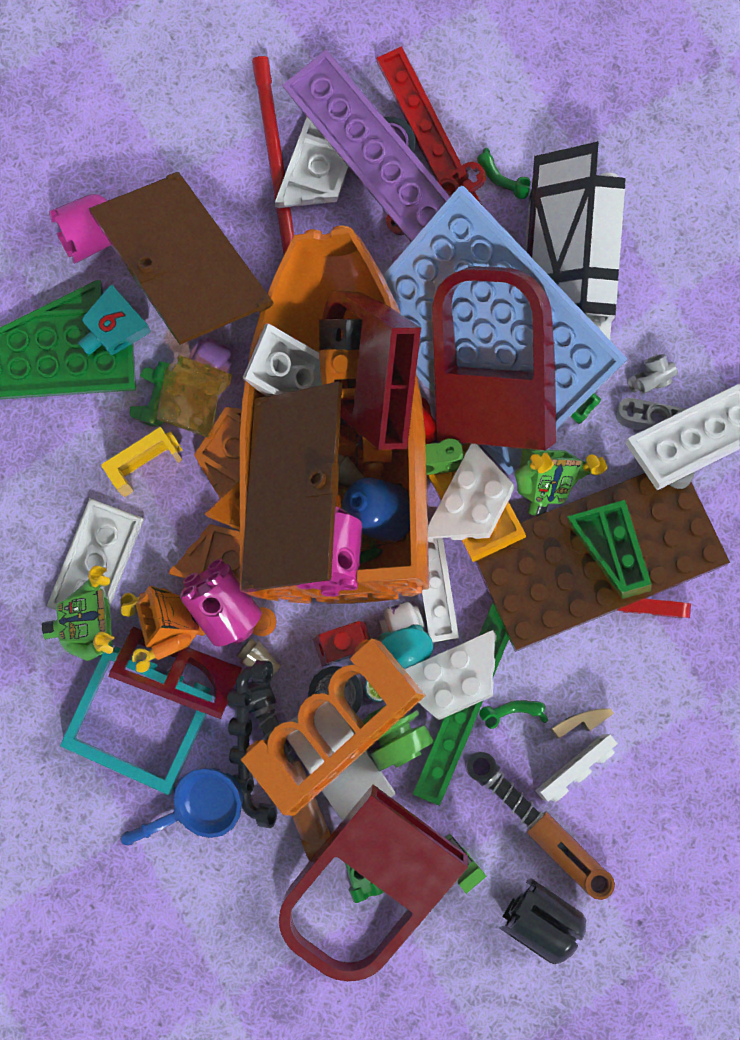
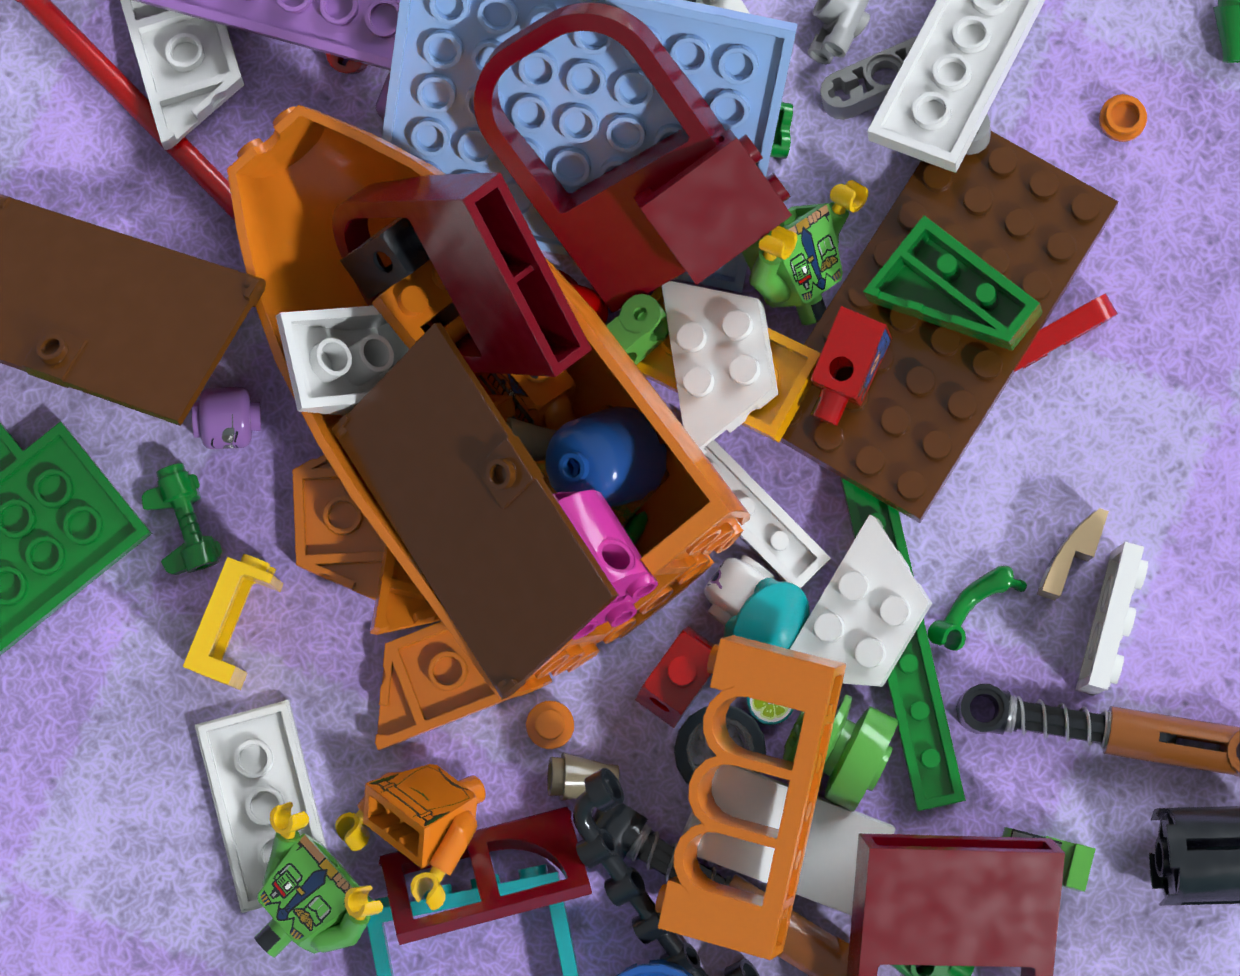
camera: 30 degrees left, 0 degrees up
teal torso [77,285,151,355] -> none
clear yellow bracket [157,355,232,437] -> none
dark pink cylinder [180,559,262,647] -> none
none -> dark red panel [633,129,792,285]
none -> red torso [810,306,892,426]

